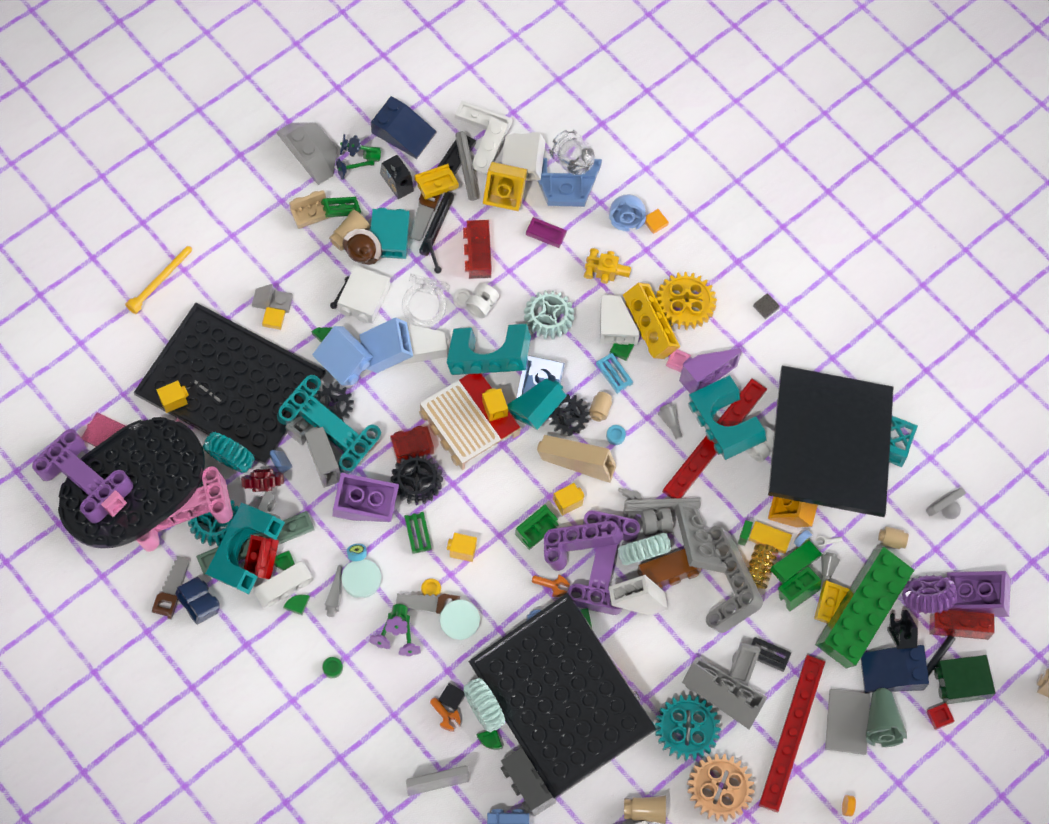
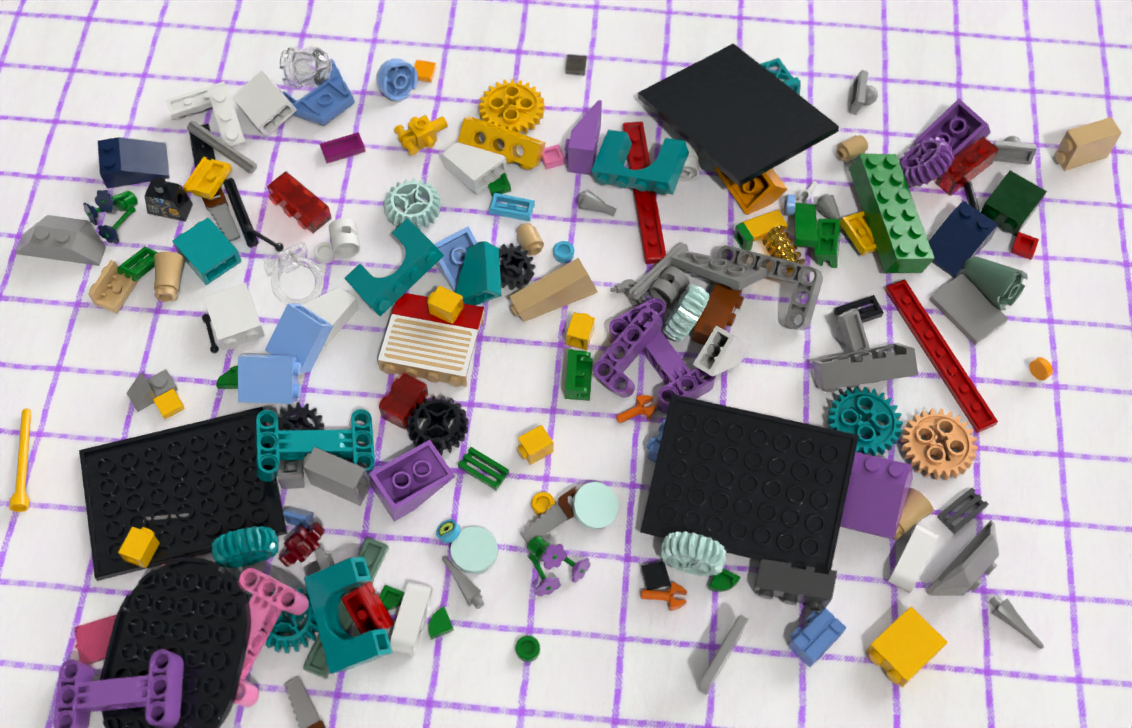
camera: 40 degrees left, 5 degrees down
bright pink tile [101,490,127,517] -> none
dark blue brick [175,576,220,625] -> none
reddish brown helmet [342,229,382,265] -> none
yellow brick [483,162,528,211] -> none
black hinge [887,610,918,649] -> none
none -> medium lavender slope [840,452,913,540]
none -> light grey tile [989,136,1037,164]

